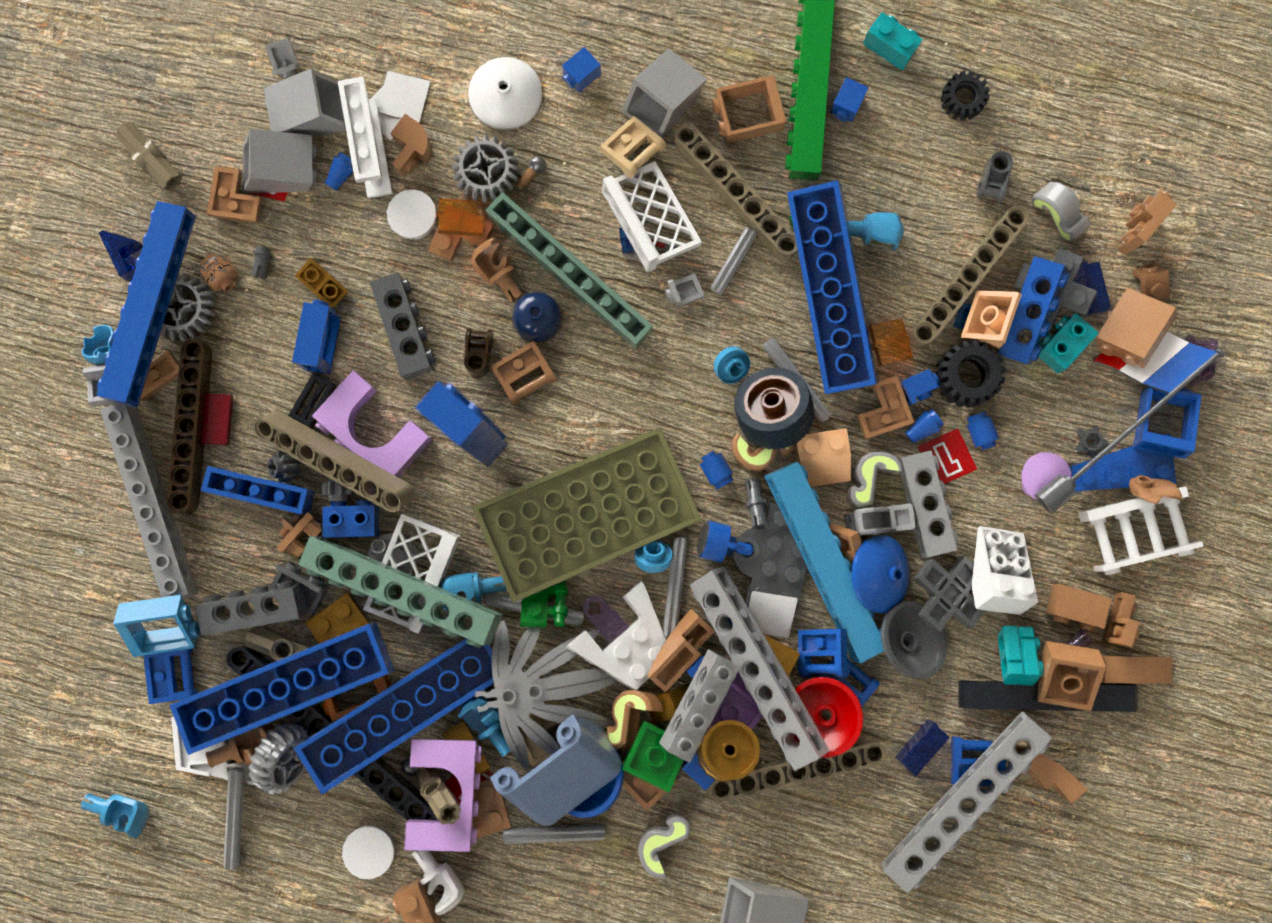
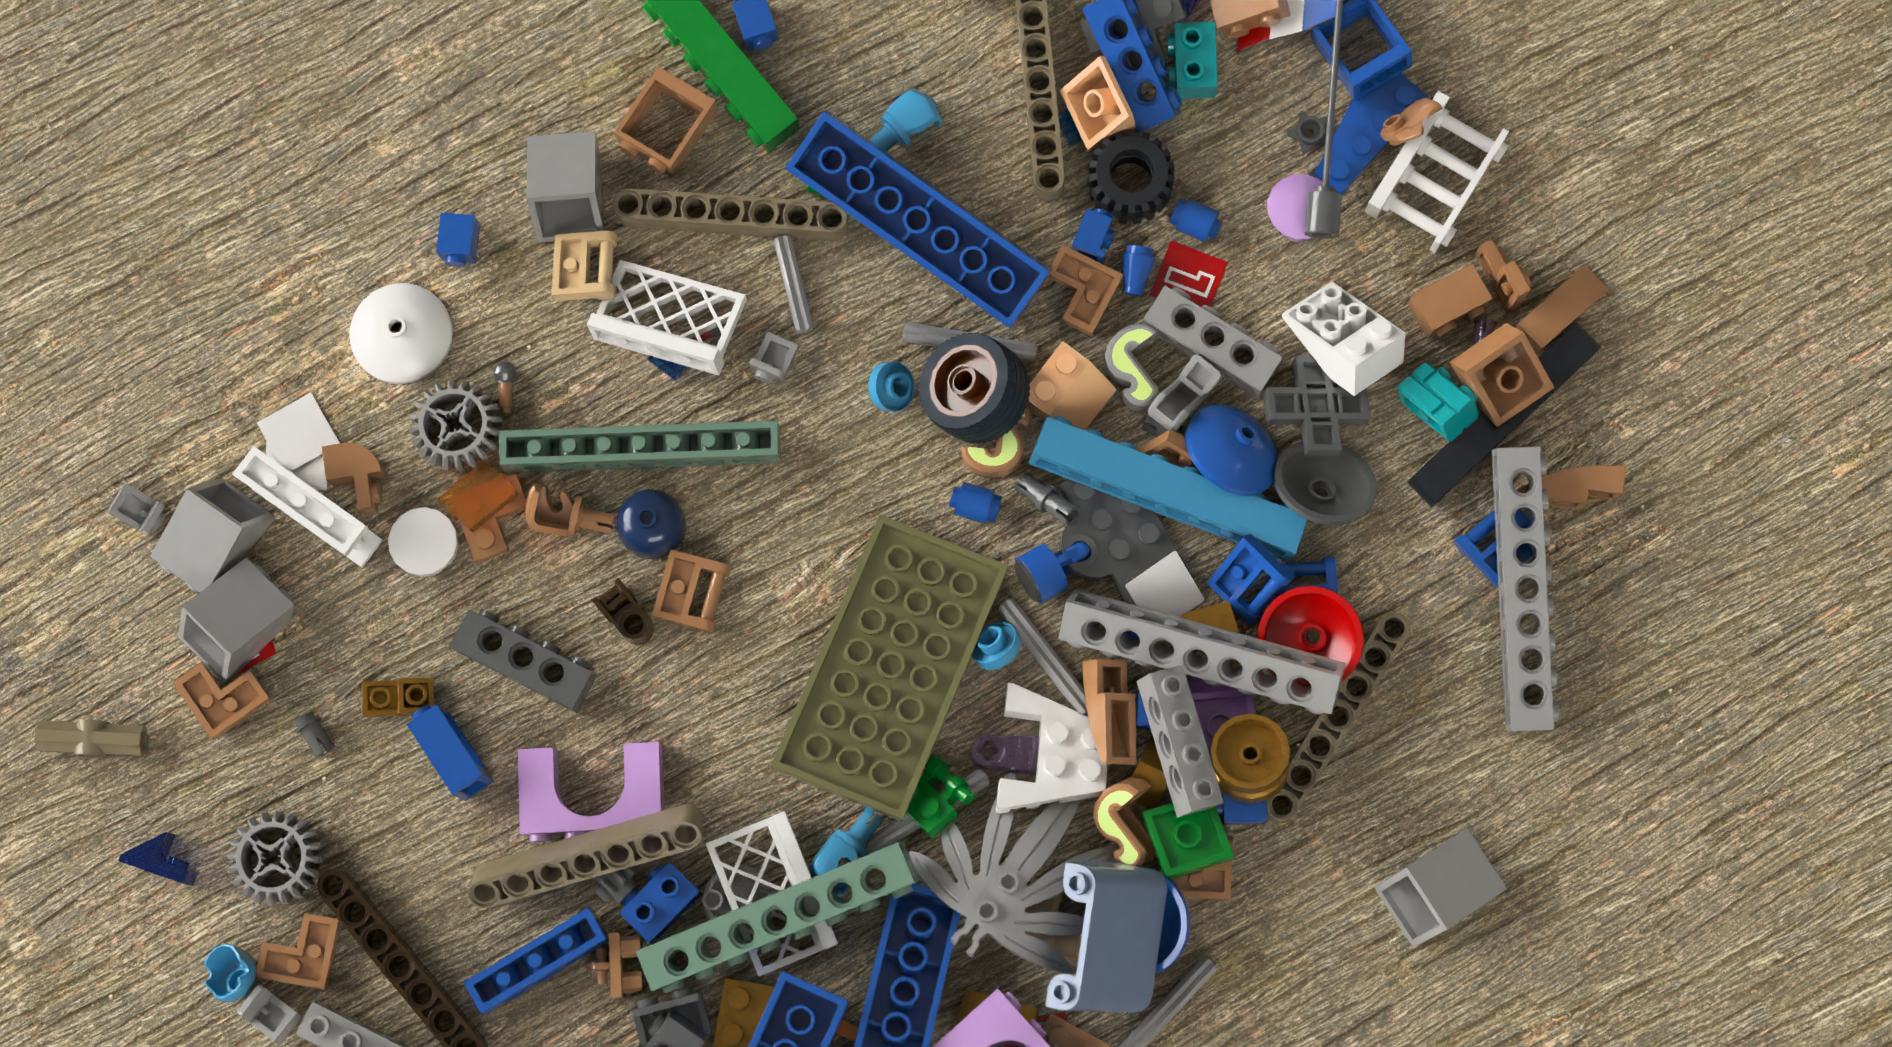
camera: 40 degrees left, 5 degrees down
blue brick [96,201,196,408] -> none
medium nougat head [199,254,238,292] -> none
dark red tile [201,393,233,446] -> none
dark grey gear [268,451,300,483] -> none
black tile [288,372,337,429] -> none
blue cone [324,152,354,191] -> none
blue brick [415,381,508,467] -> none
dark azure piece [458,696,511,757] -> none
light grey animal [638,813,691,878] -> none
clear orange piece [868,318,913,366] -> none
clear blue panel [895,719,950,776] -> none

